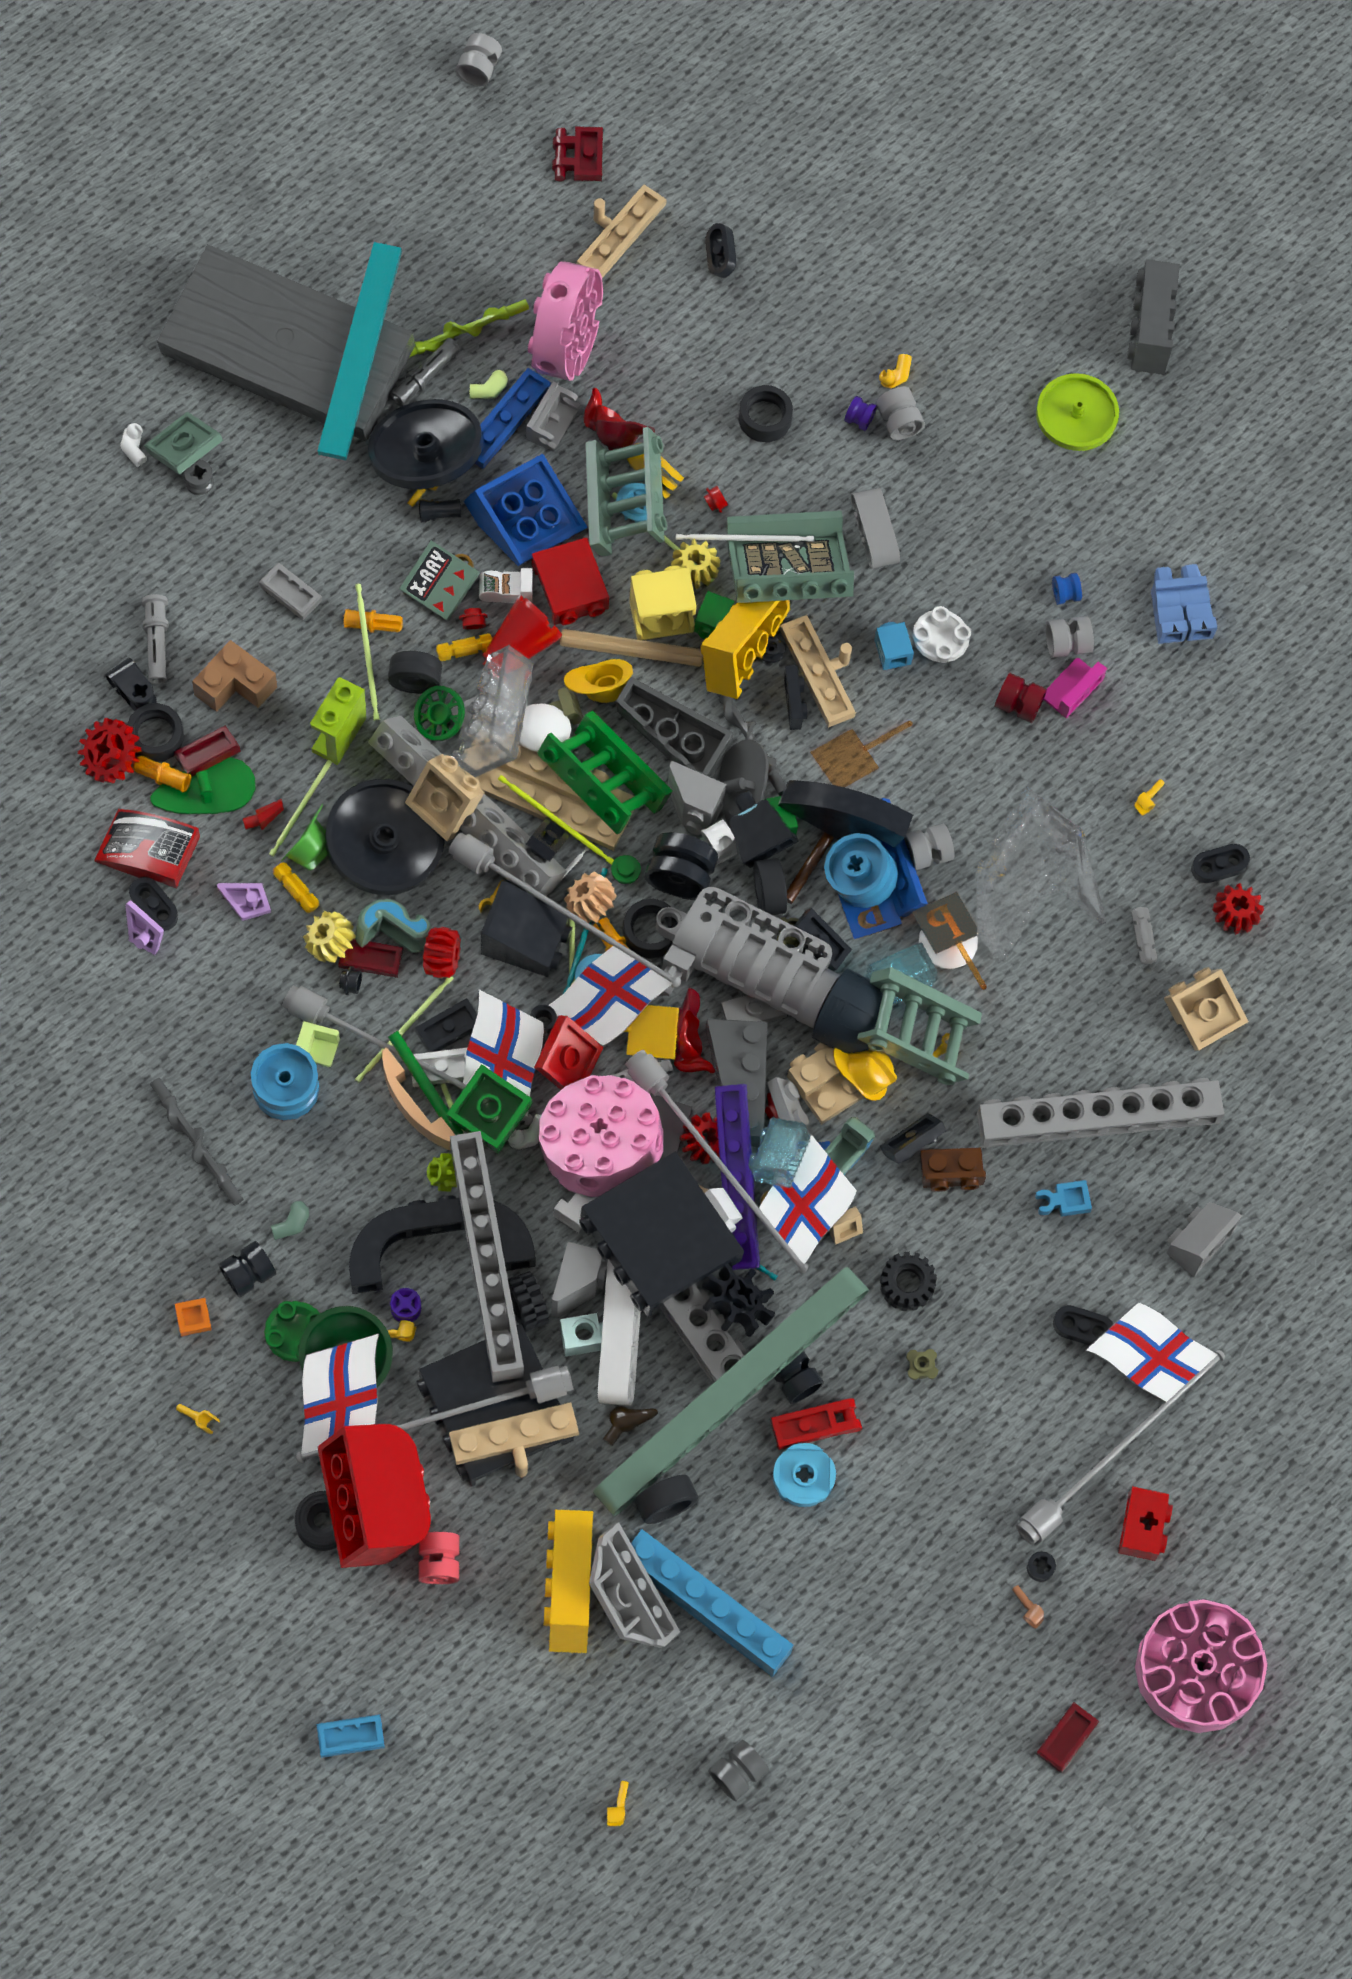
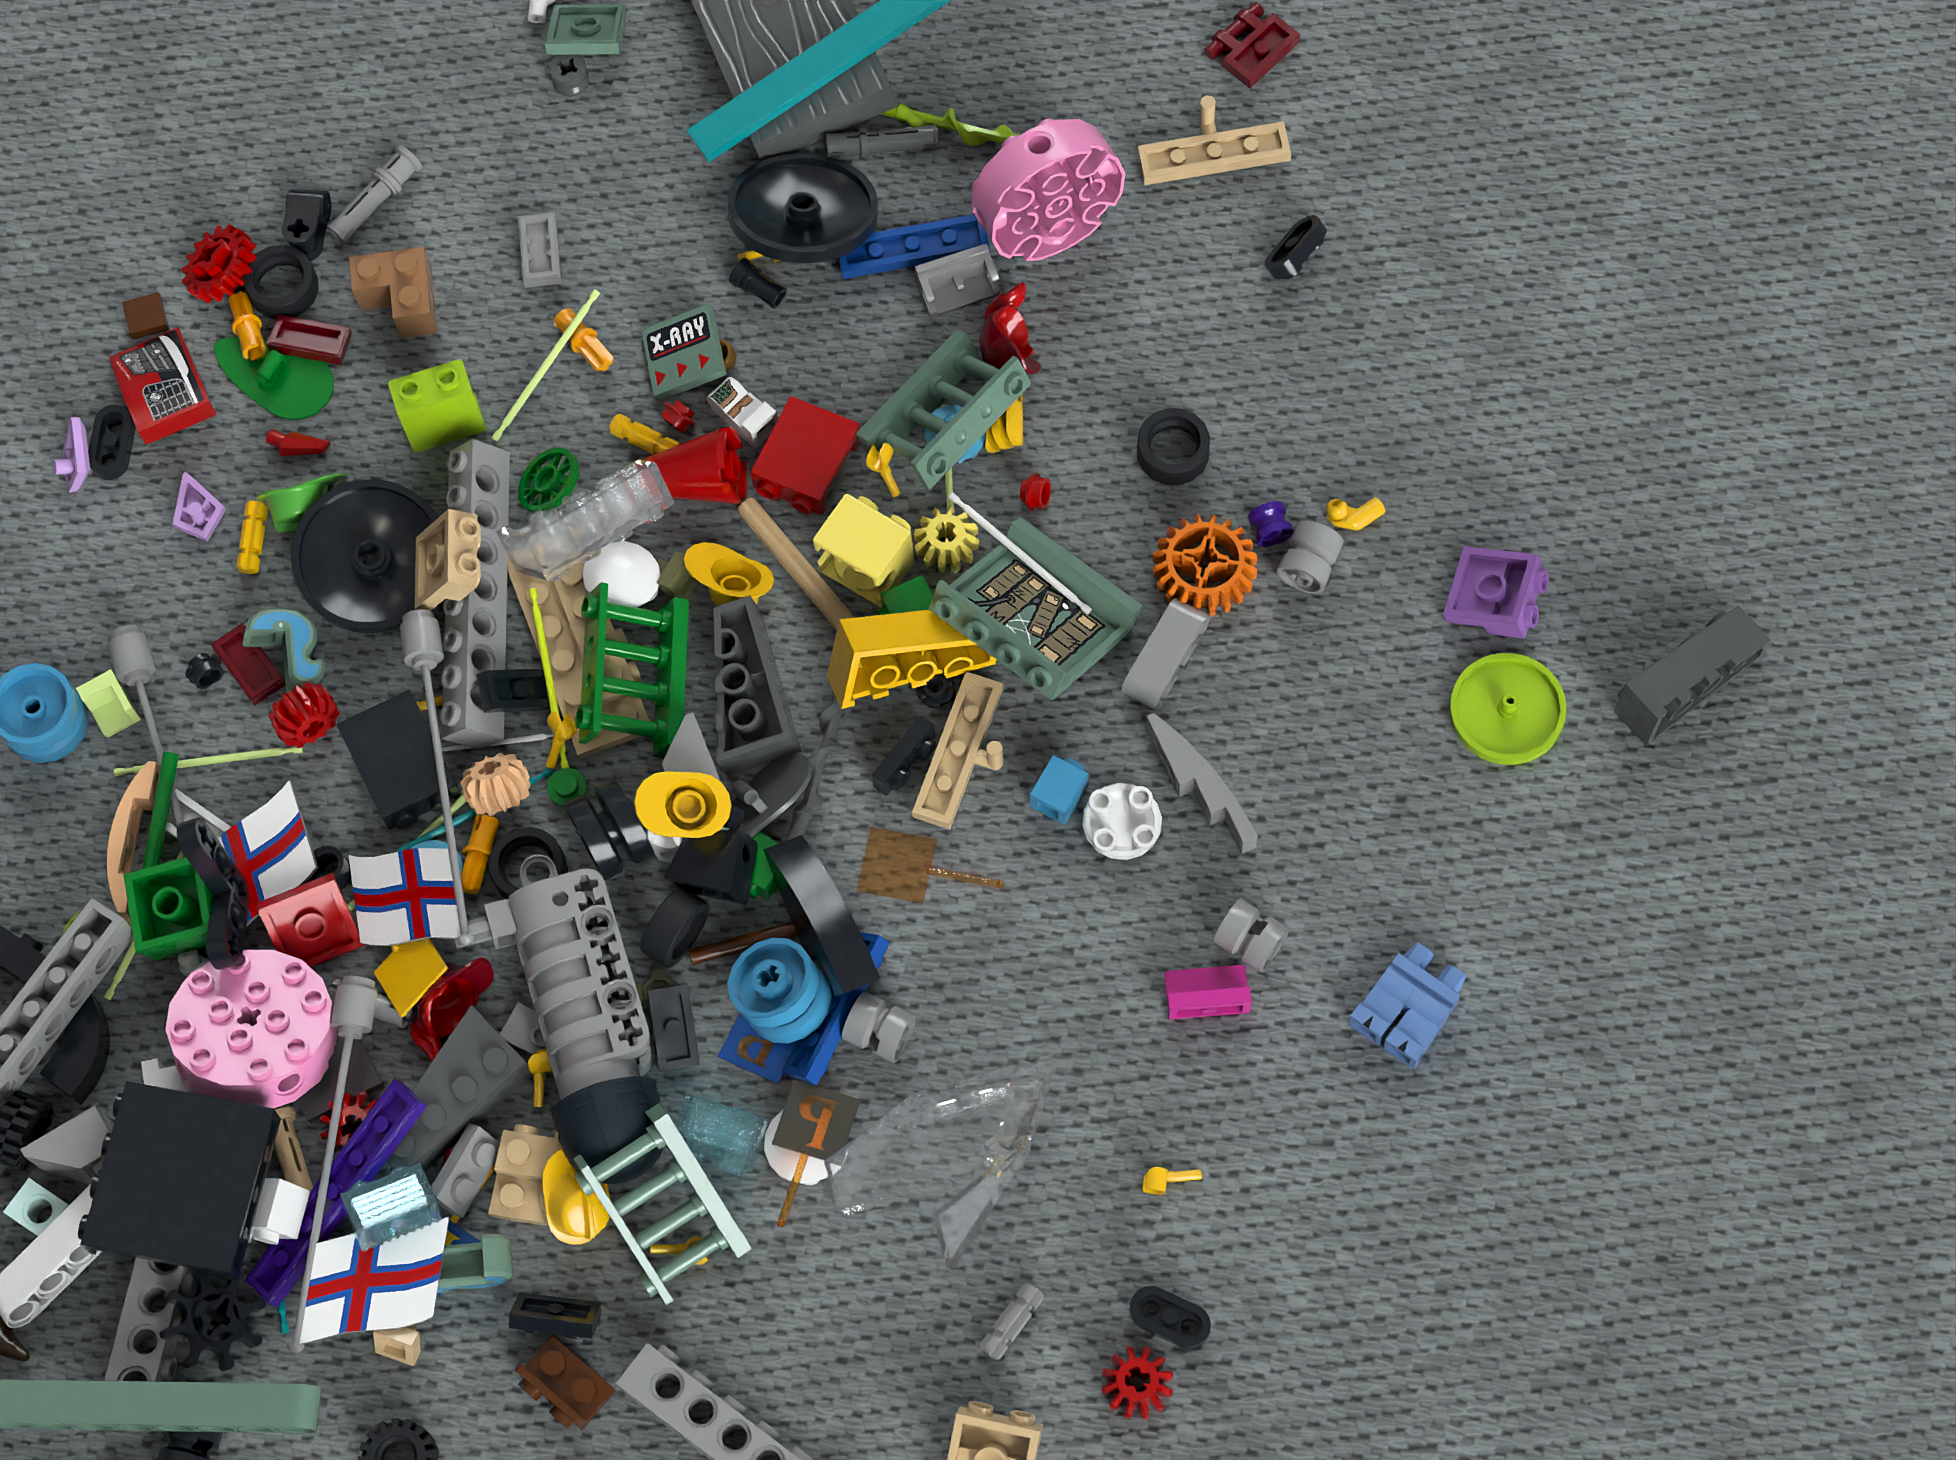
camera: 55 degrees right, 0 degrees up
yellowish green piece [269,760,332,857] -> none
light yellow gear [303,911,356,963] -> none
black tyre [388,651,442,694] -> none
black plate [415,998,477,1052] -> none
blue slope [464,454,588,566] -> none
yellowish green arm [470,370,508,399] -> none
dark red wheel [994,673,1047,723] -> none
blue wheel [1052,573,1082,605] -> none
none -> reddish brown tile [122,292,170,340]
none -> black beam [177,817,250,970]
none -> yellow hand [528,1049,552,1107]
none -> yellow hand [546,712,577,769]
none -> yellow piece [634,771,731,838]
none -> yellow hand [866,443,901,497]
none -> light grey slope [1146,713,1258,854]
none -> orange gear [1152,514,1258,618]
none -> medium lavender plate [1443,546,1549,639]

